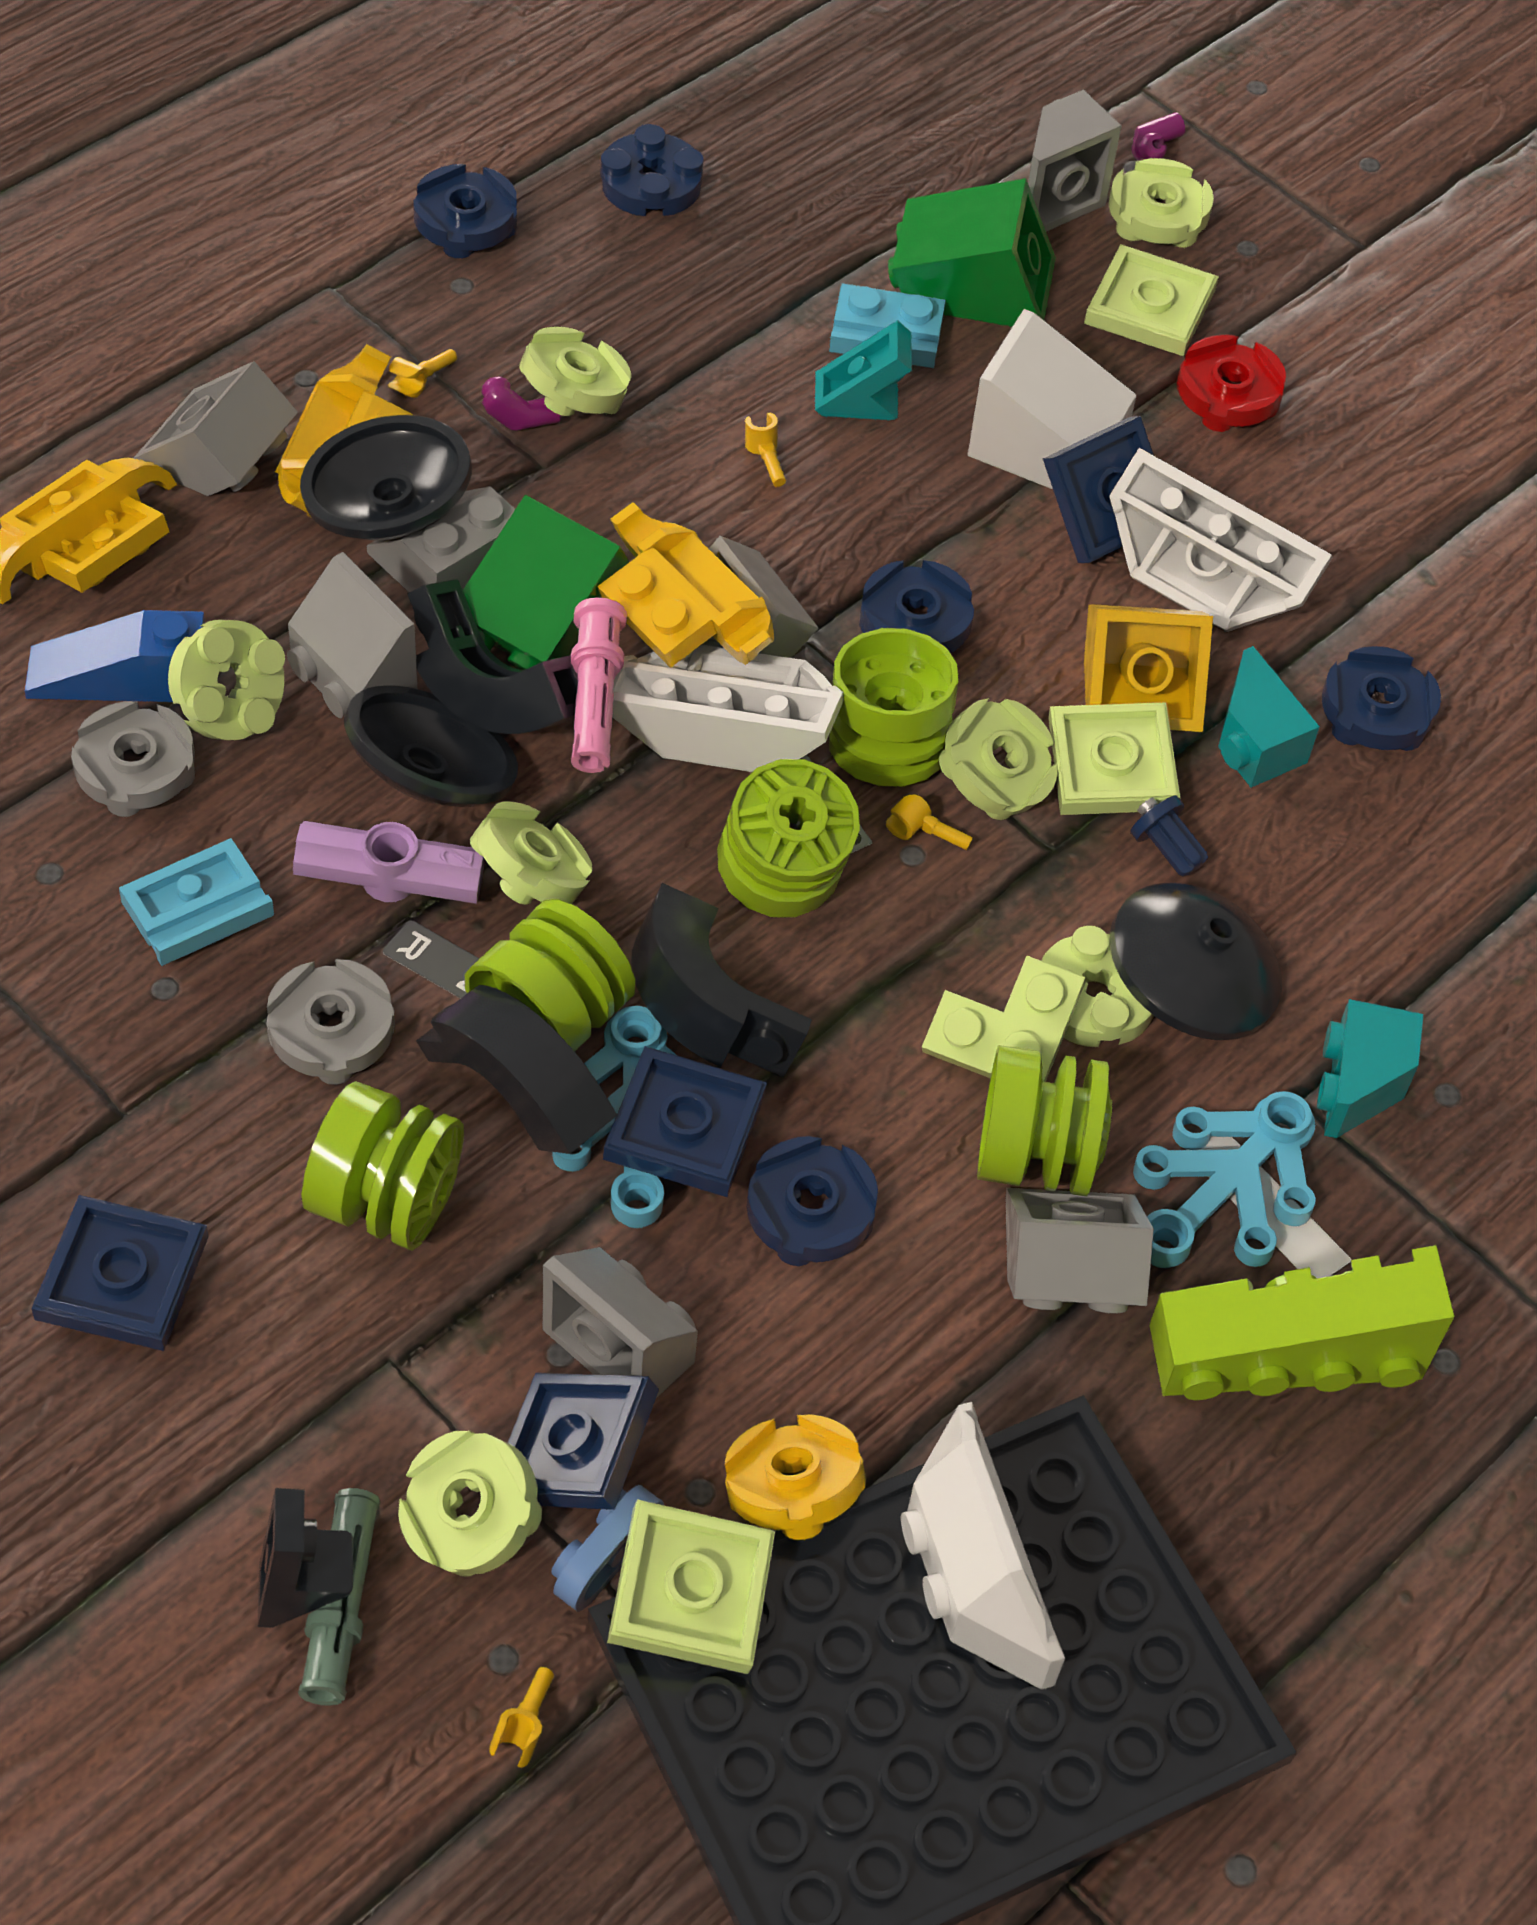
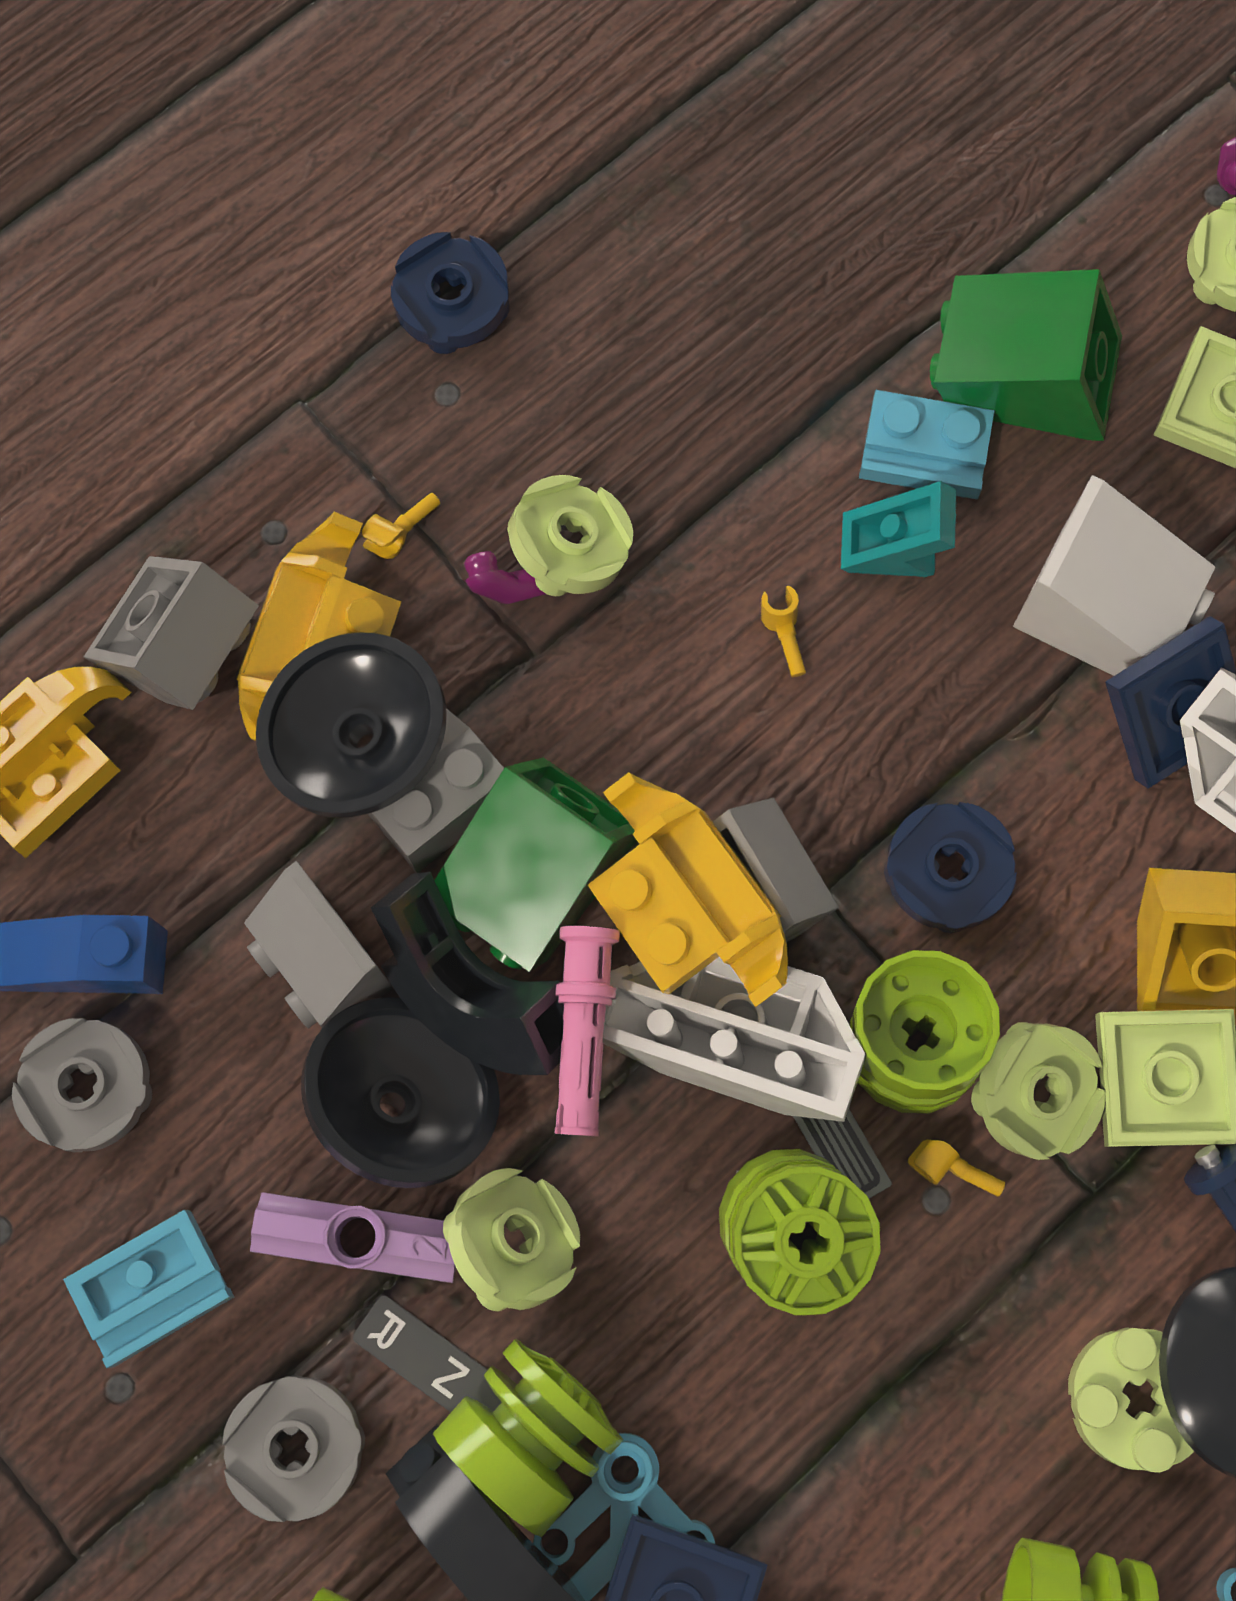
camera: 10 degrees right, 20 degrees up
yellowish green plate [168,620,285,740] -> none
dark blue plate [600,124,704,216] -> none
black arch [631,883,812,1078] -> none
yellowish green plate [922,956,1085,1082] -> none
light grey slope [1028,90,1121,231] -> none

